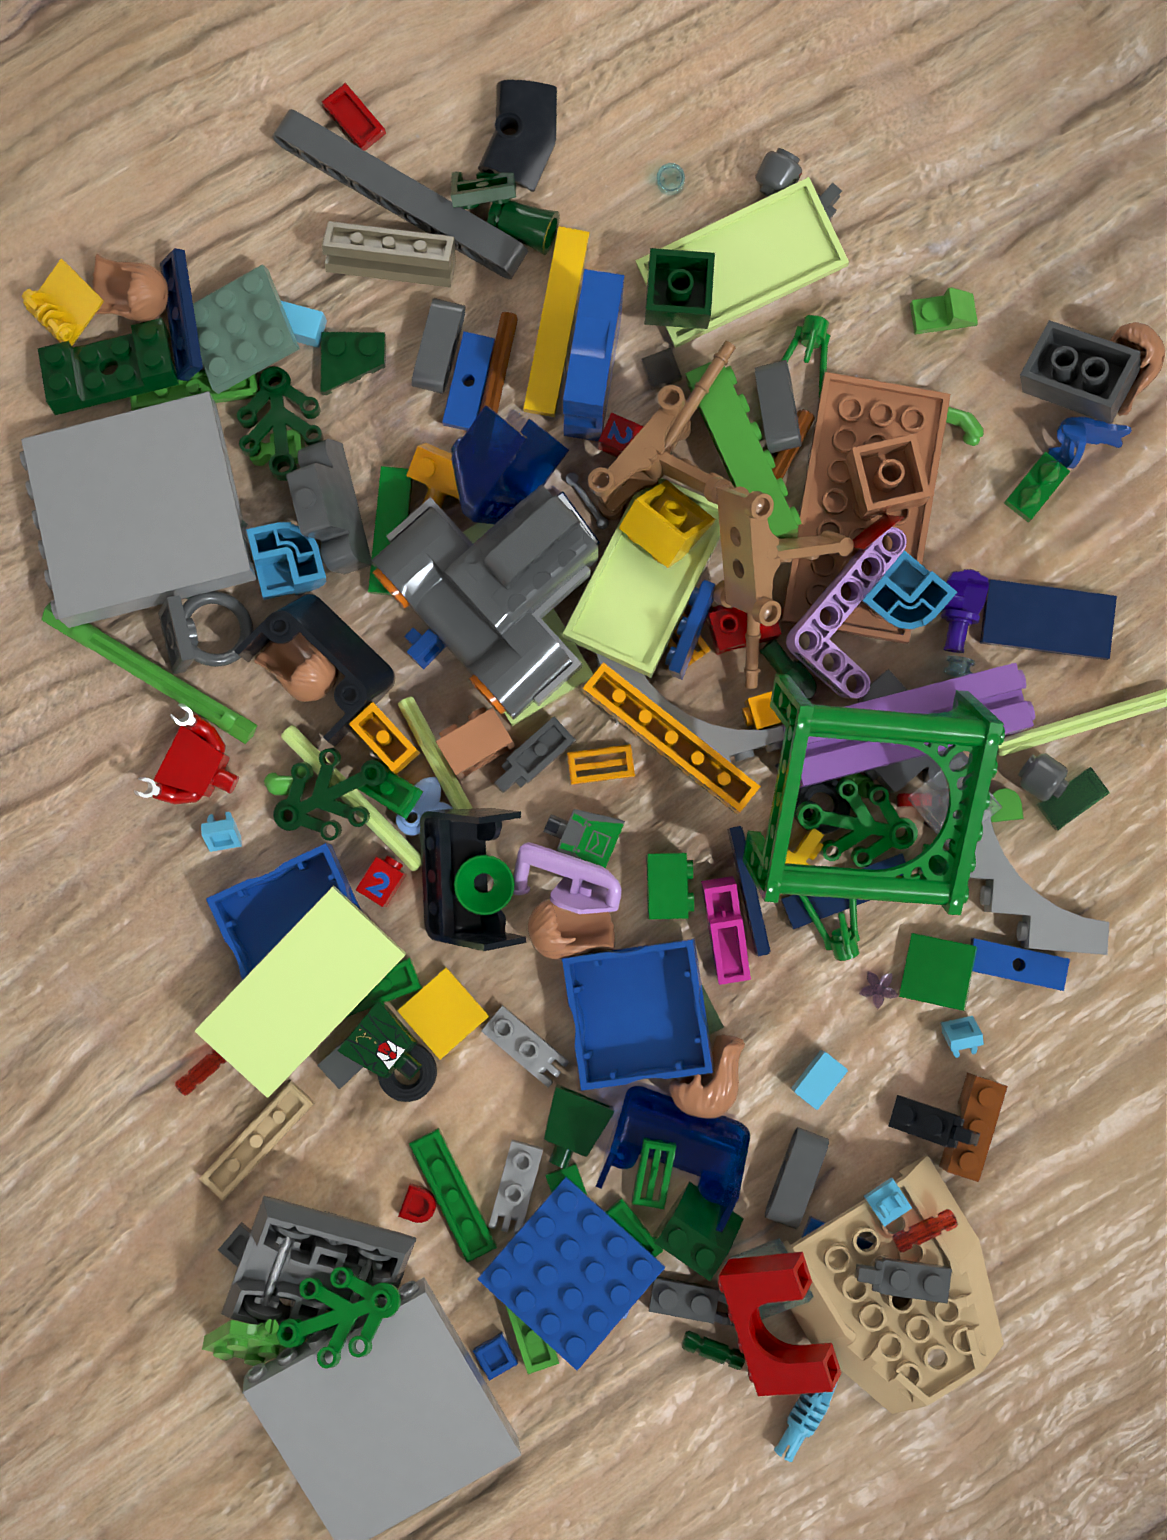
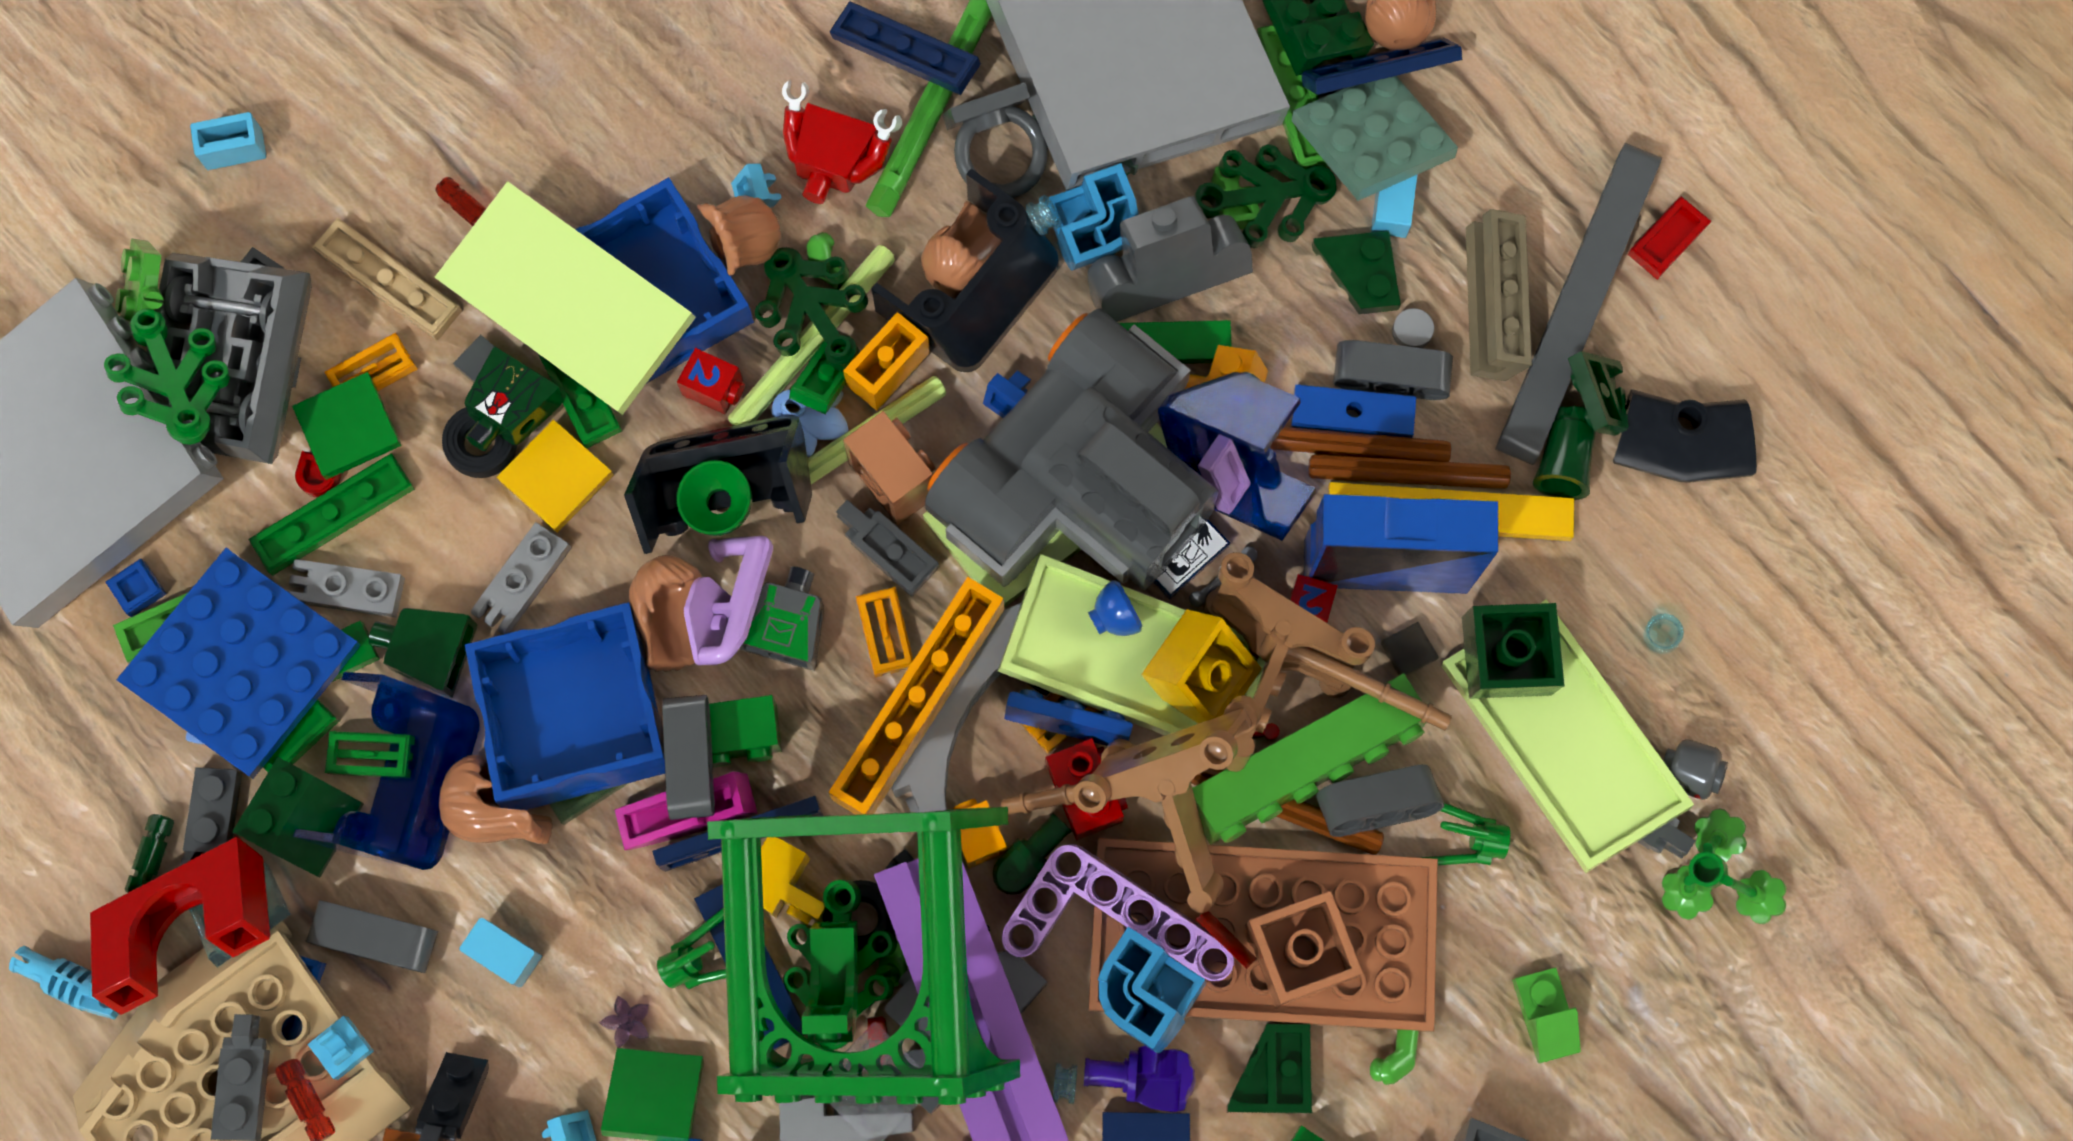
camera: 85 degrees right, 10 degrees down
none -> medium azure piece [190,112,266,170]
none -> green tile [292,372,402,480]
none -> light orange tile [325,332,418,391]
none -> dark grey beam [662,695,715,820]
none -> nougat piece [697,195,781,276]
none -> green arch [802,921,858,1043]
none -> dark blue tile [829,1,981,95]
none -> clear light blue bush [1026,195,1062,236]
none -> blue brick [1088,580,1143,636]
none -> lavender tile [1198,433,1251,514]
none -> dark green wing [1226,1024,1312,1113]
none -> dark orange axle [1308,455,1511,489]
none -> light grey tile [1392,308,1434,348]
none -> bright green plant [1662,808,1787,924]

